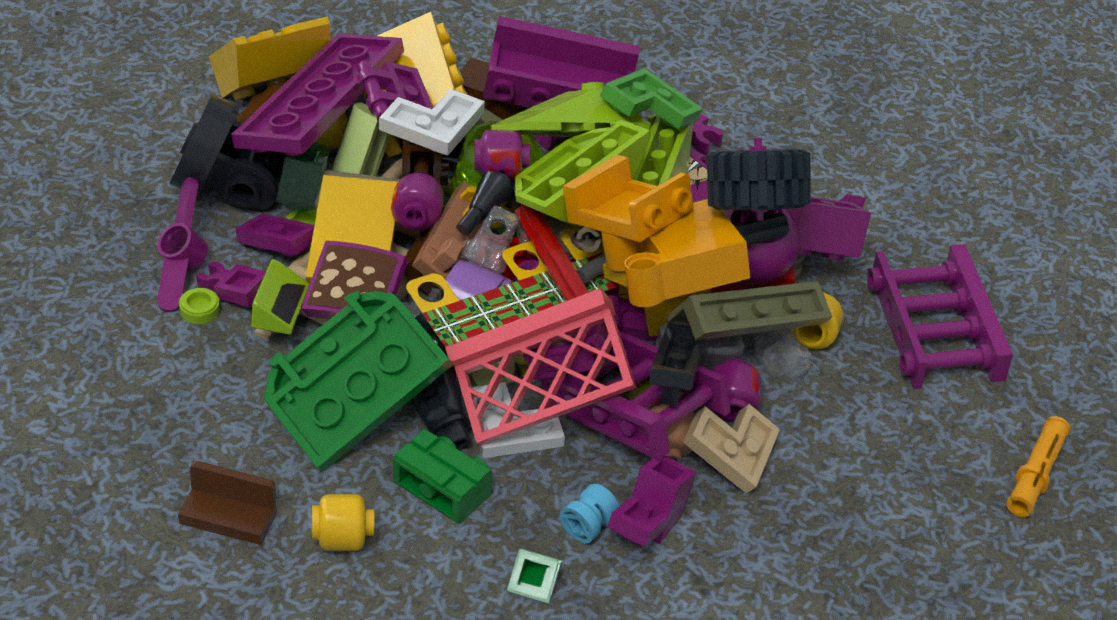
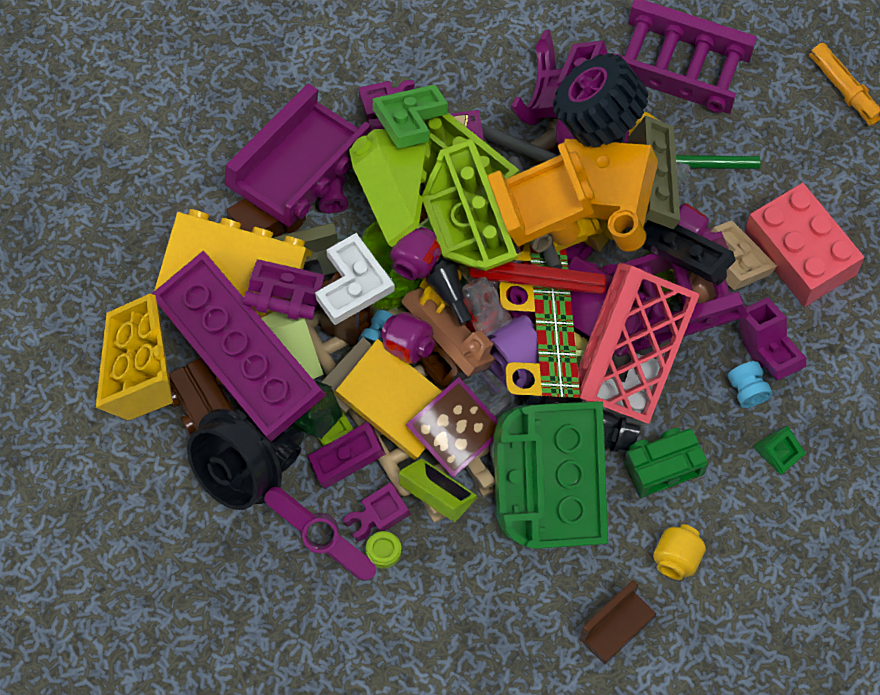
camera: 60 degrees left, 20 degrees up
none -> green bar [676,155,761,169]
none -> coral brick [744,183,865,307]

